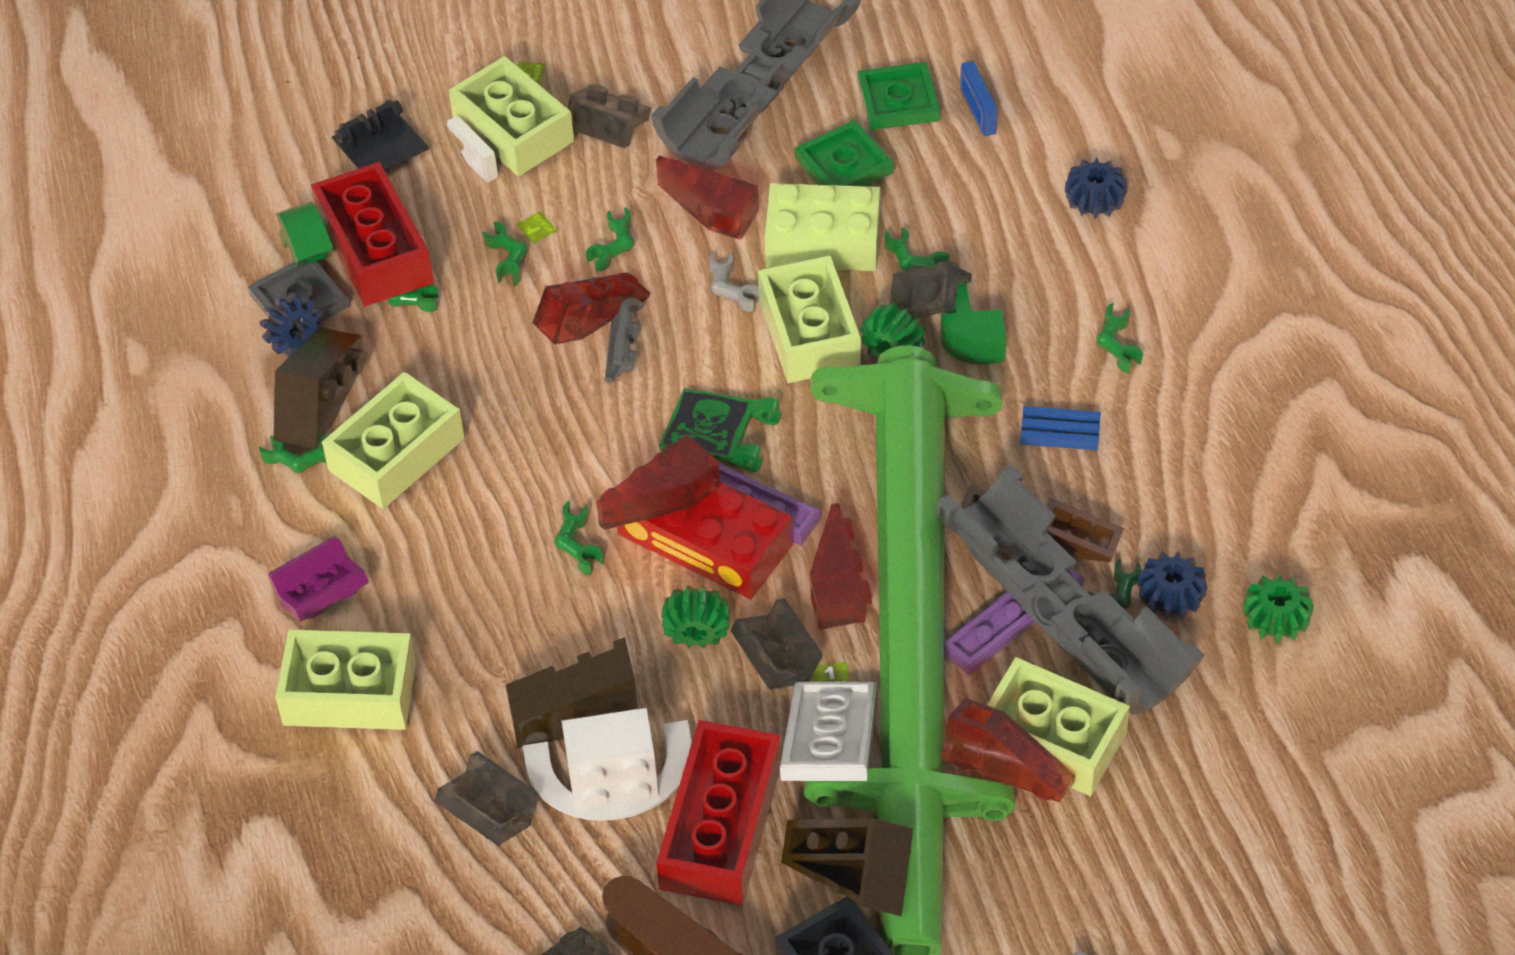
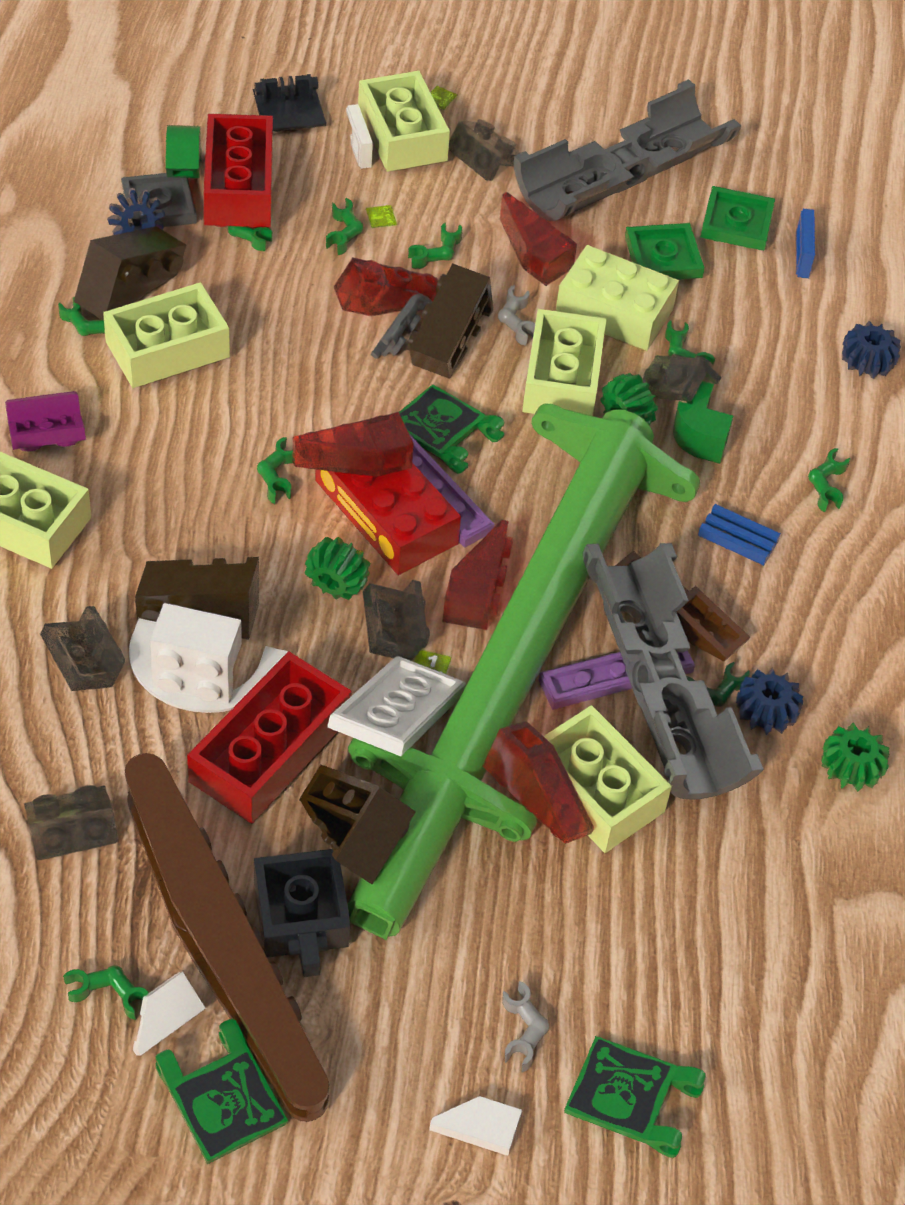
camera: 15 degrees right, 0 degrees up
none -> dark brown wedge [407,263,493,379]

